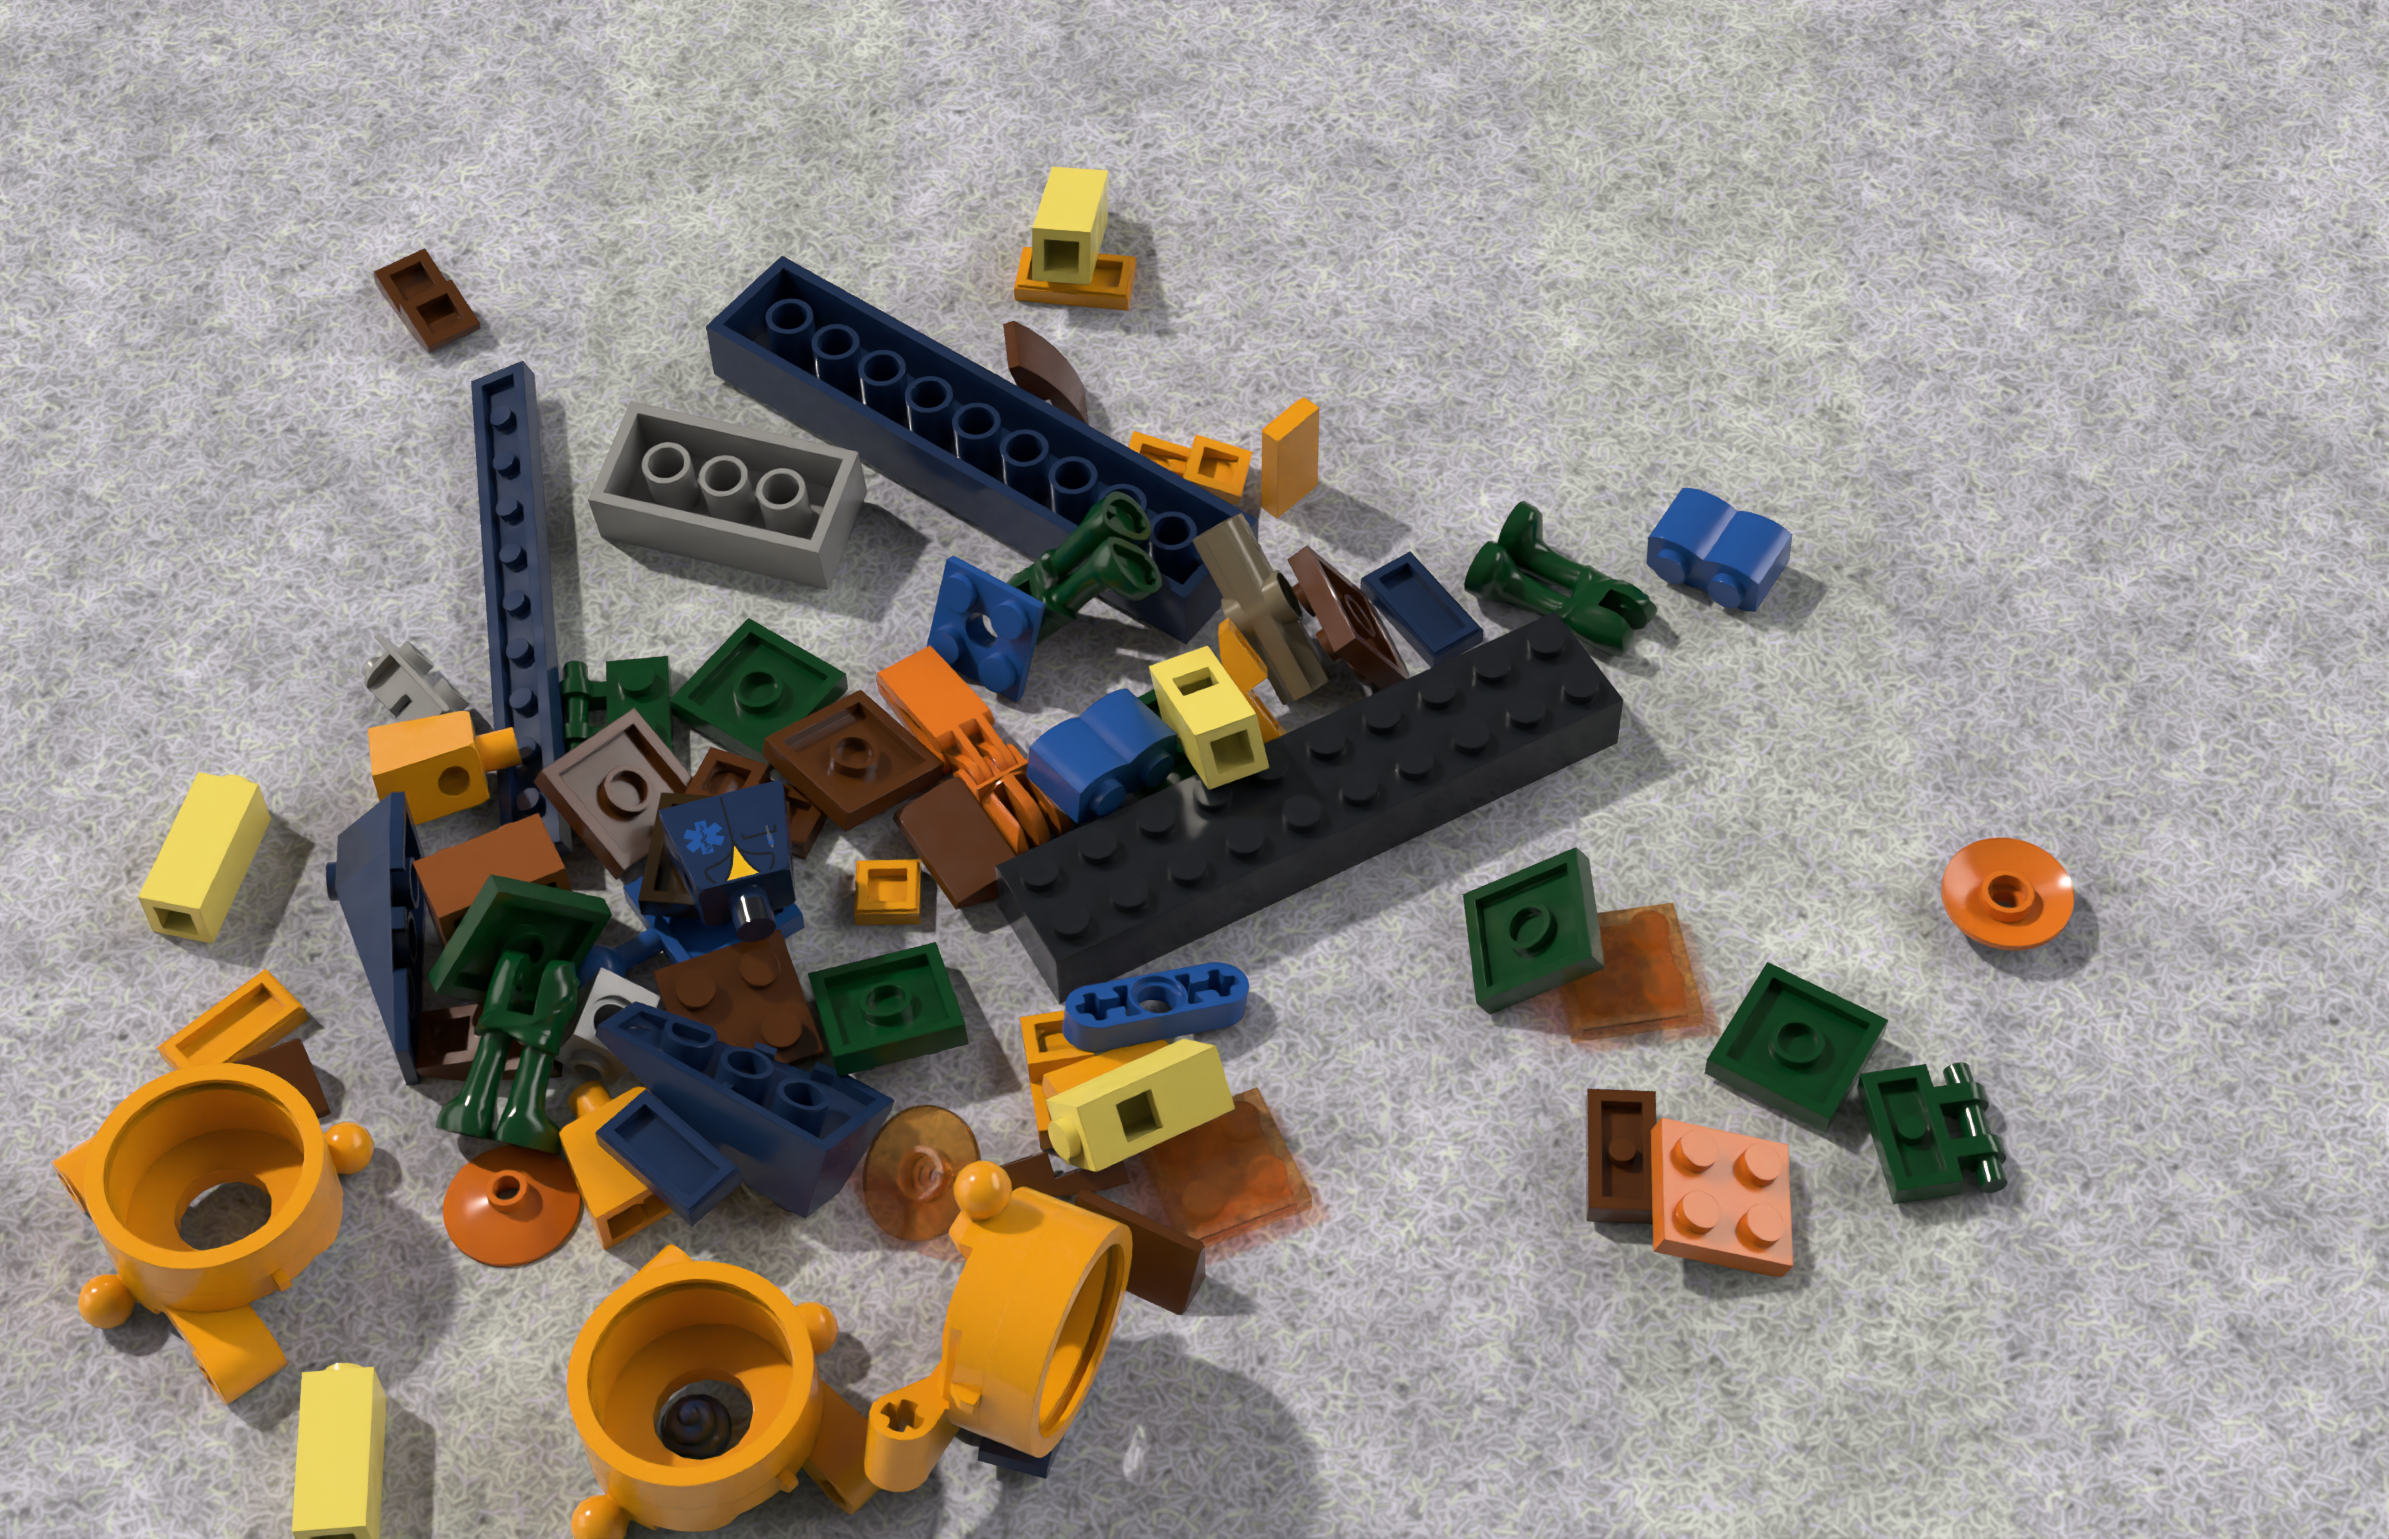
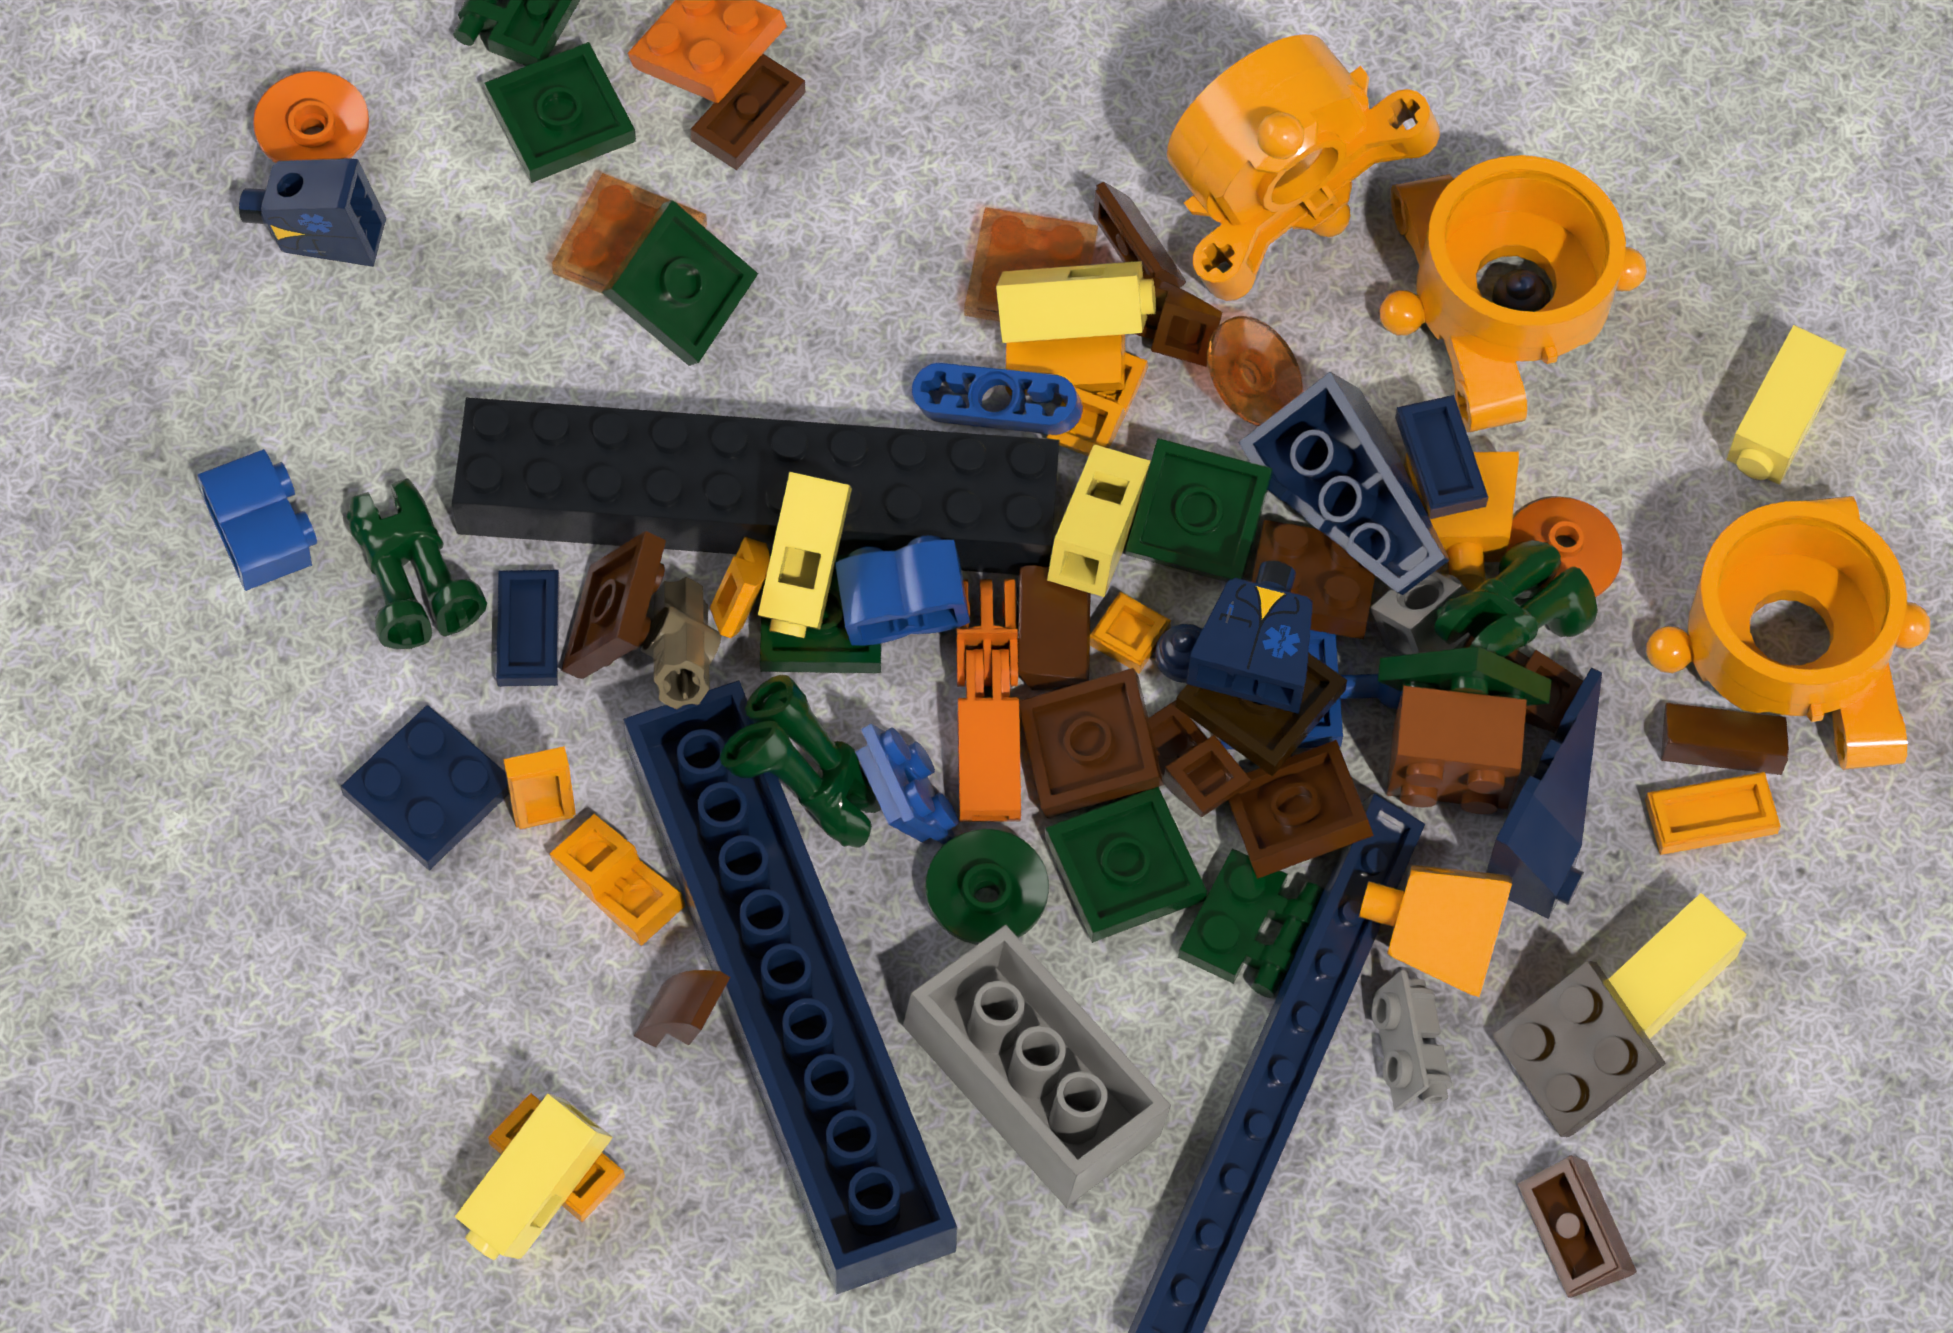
camera: 150 degrees left, 10 degrees up
none -> dark blue torso [239,158,386,267]
none -> dark blue plate [341,705,509,871]
none -> dark green dish [925,829,1049,945]
none -> light yellow brick [1047,444,1151,597]
none -> dark blue plate [1155,624,1203,683]
none -> plate [1492,961,1666,1137]
none -> reddish brown slope [1517,1155,1637,1298]

